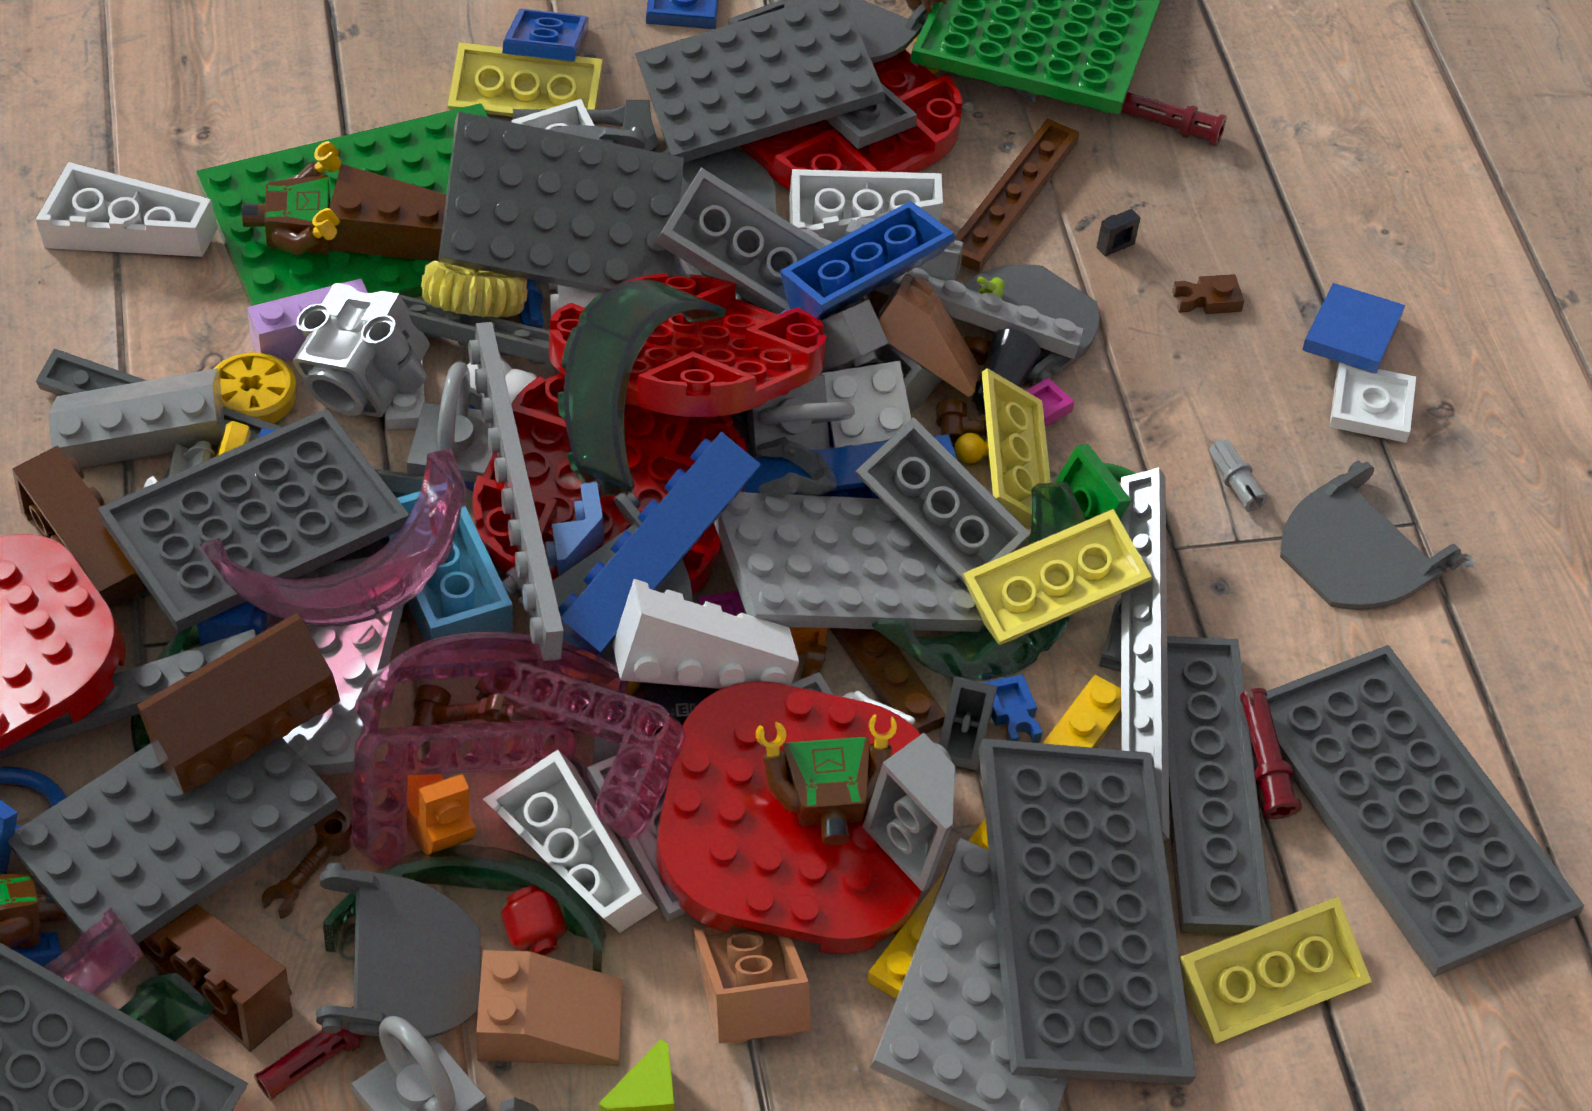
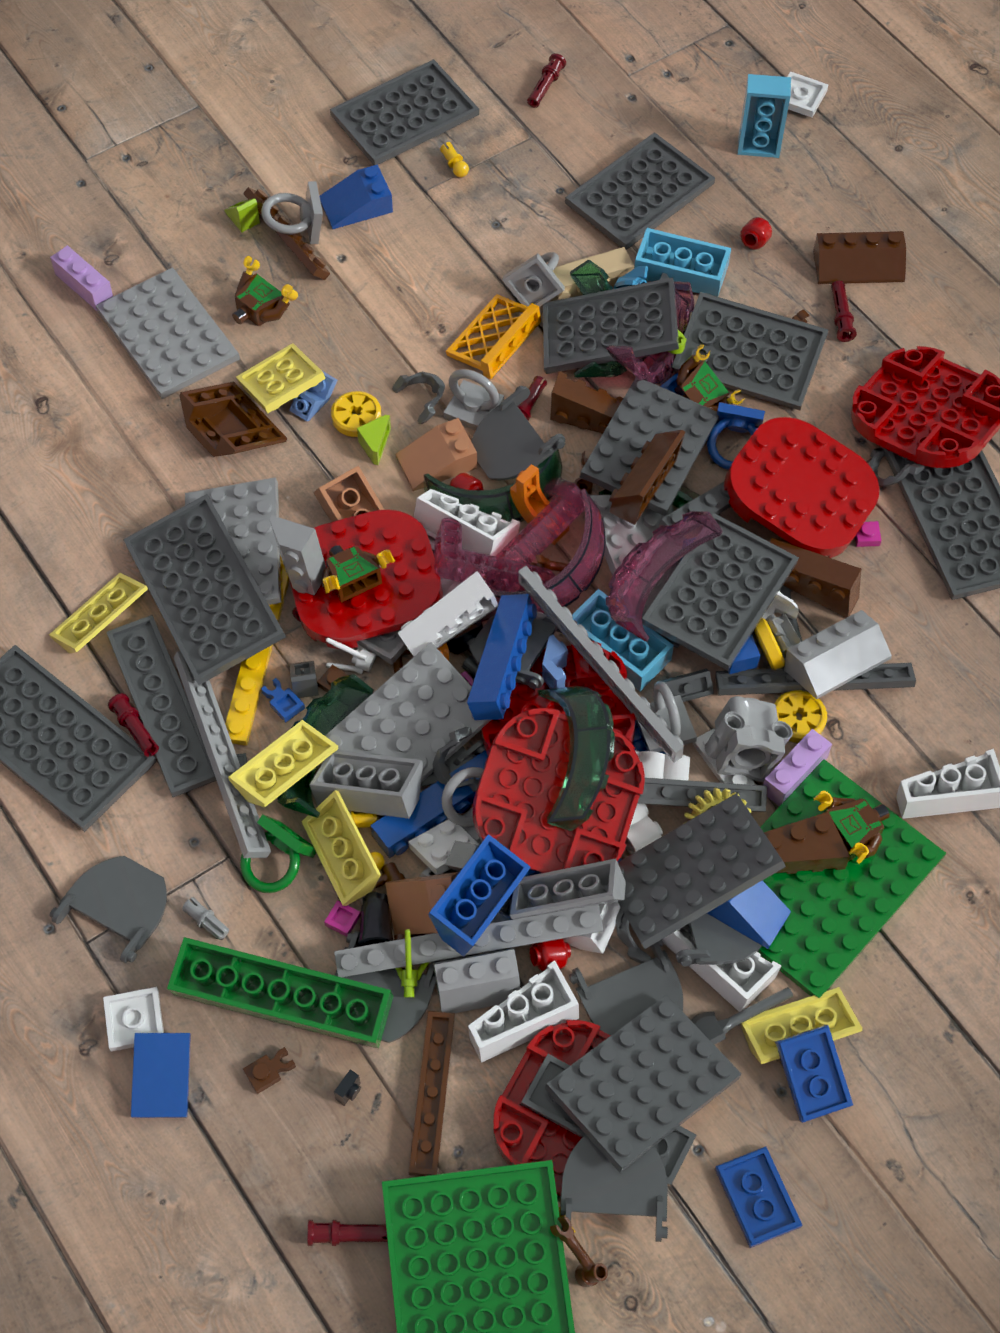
camera: 160 degrees right, 10 degrees up
none -> green brick [167,937,394,1049]

